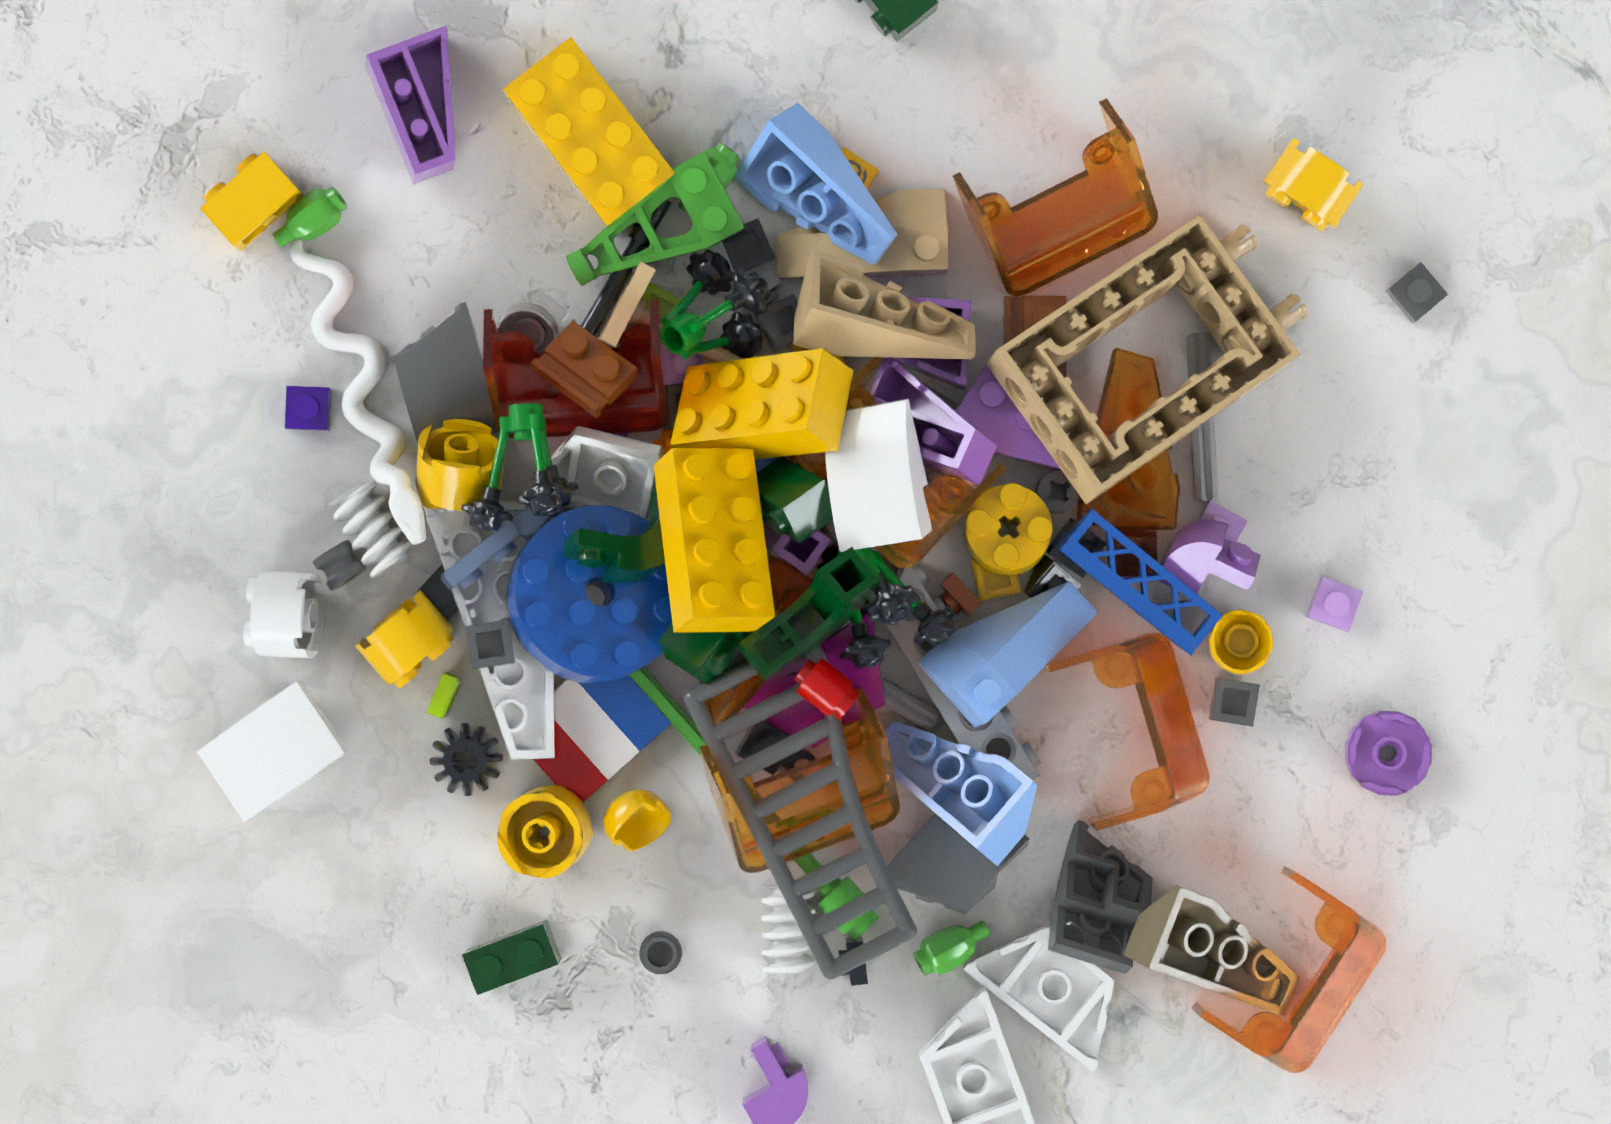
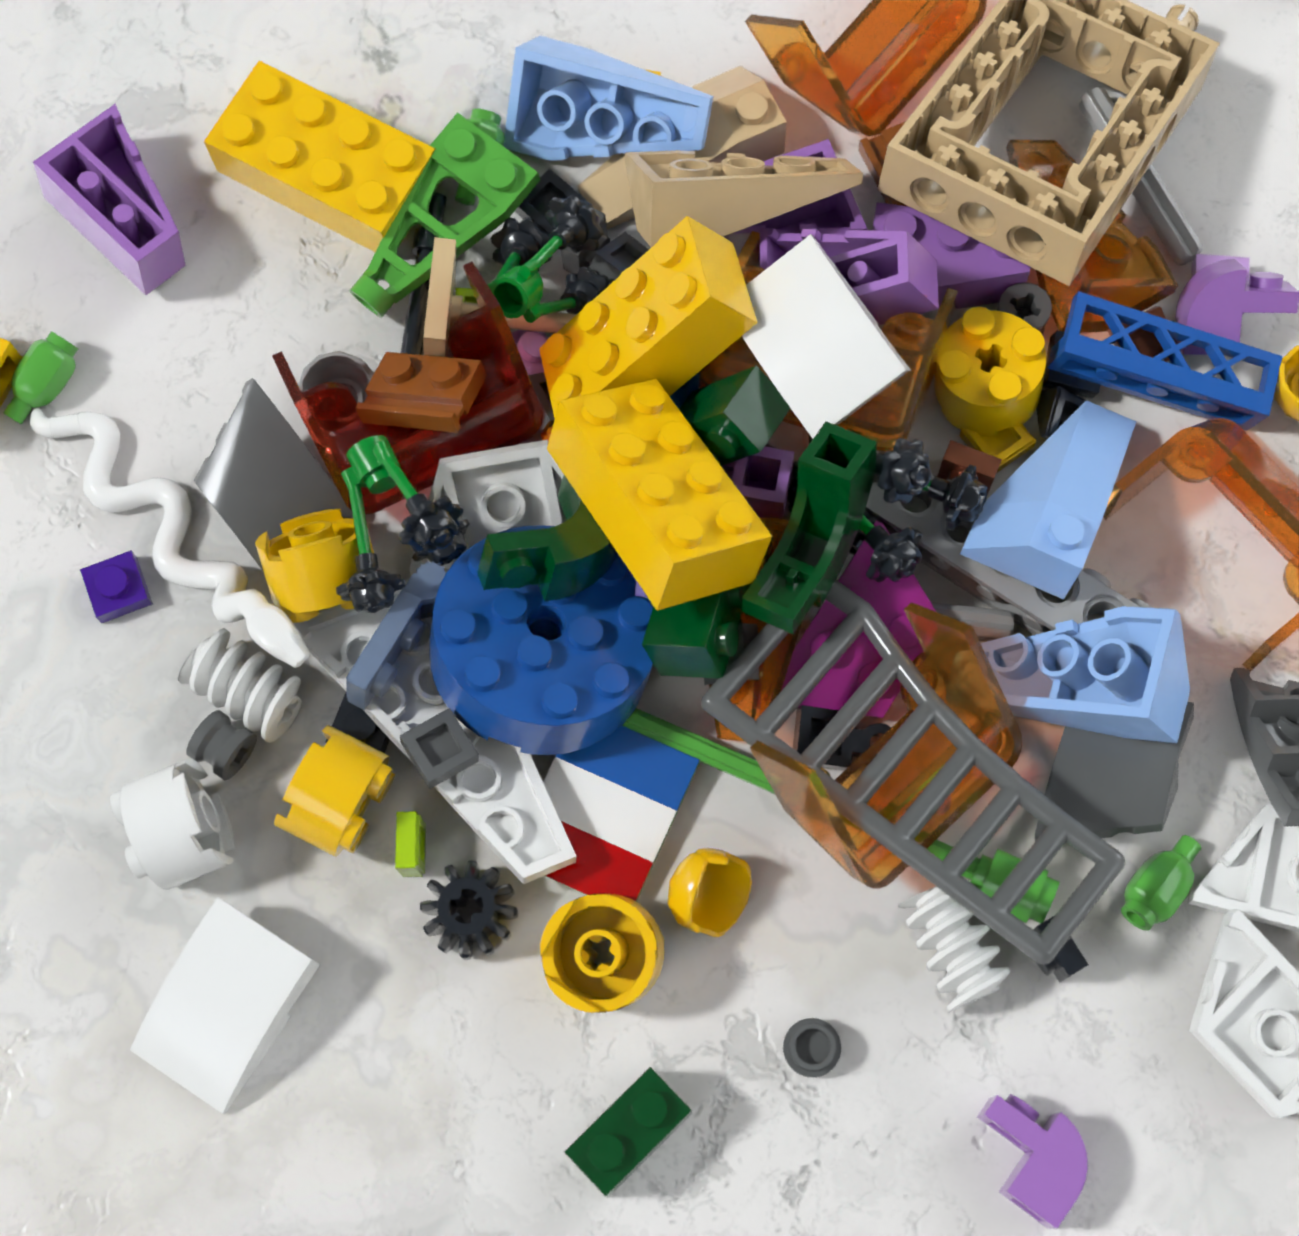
camera: 15 degrees left, 15 degrees down
red brick [794,658,861,720] -> none

